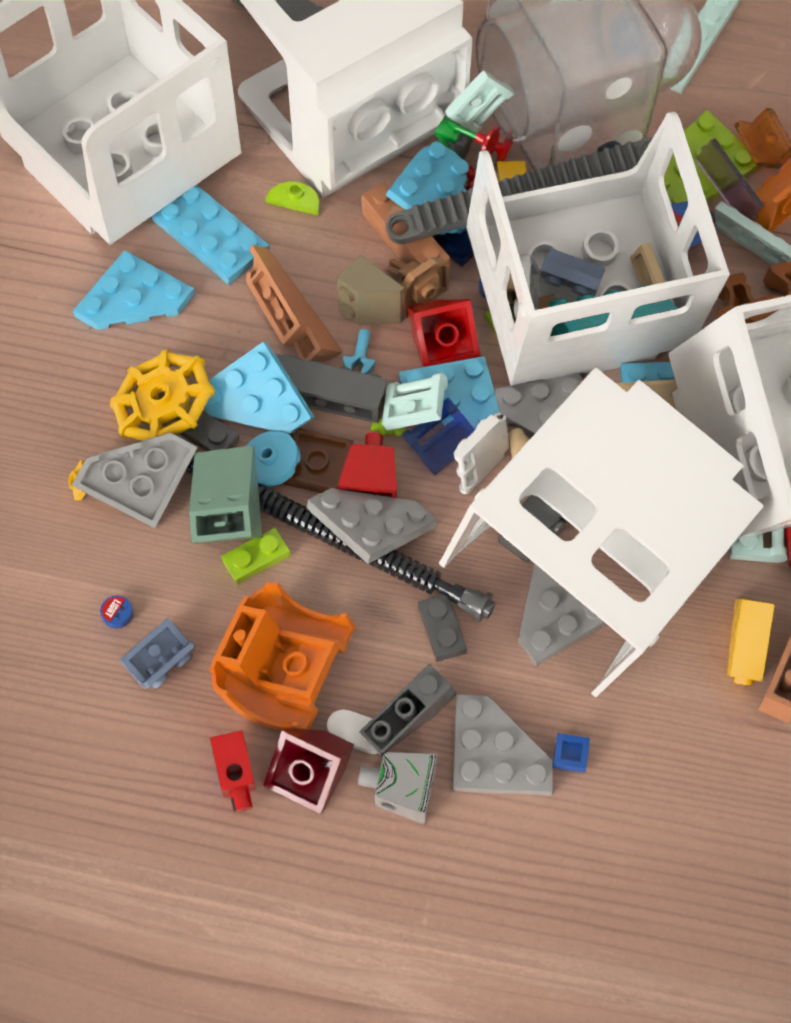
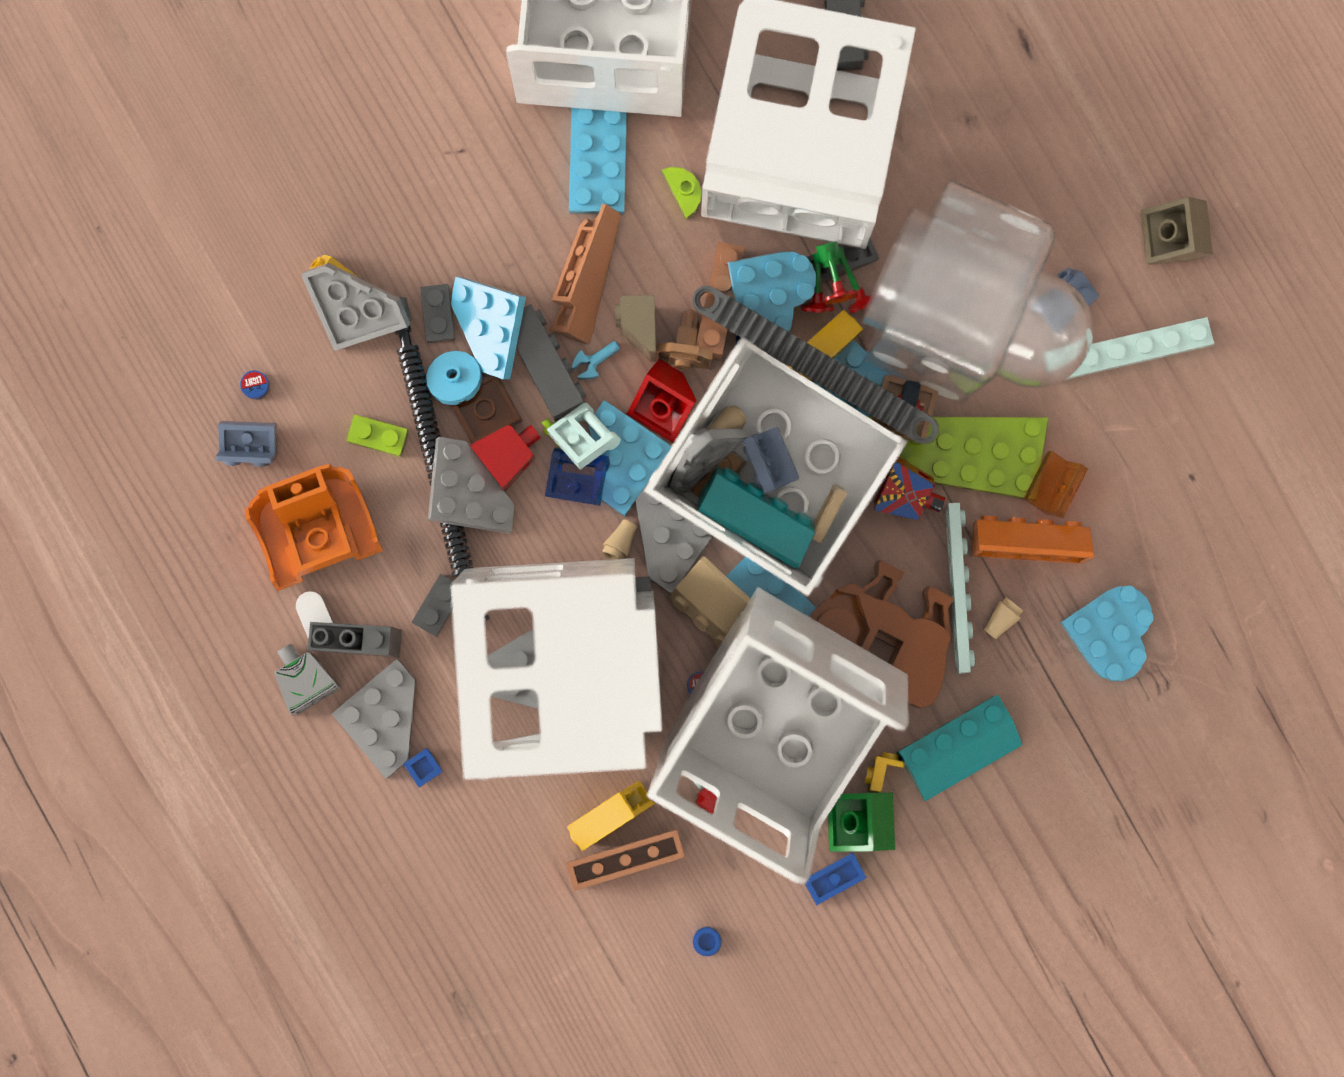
camera: 45 degrees right, 20 degrees up
medium azure plate [73,250,195,330] -> none
yellow plate [110,349,215,441] -> none
sand green slope [189,446,263,544] -> none
red torso [210,730,256,813] -> none
dark red slope [263,728,354,814] -> none
light aqua plate [445,70,515,133] -> none
white plate [454,412,509,494] -> none
piece [695,138,764,220] -> none

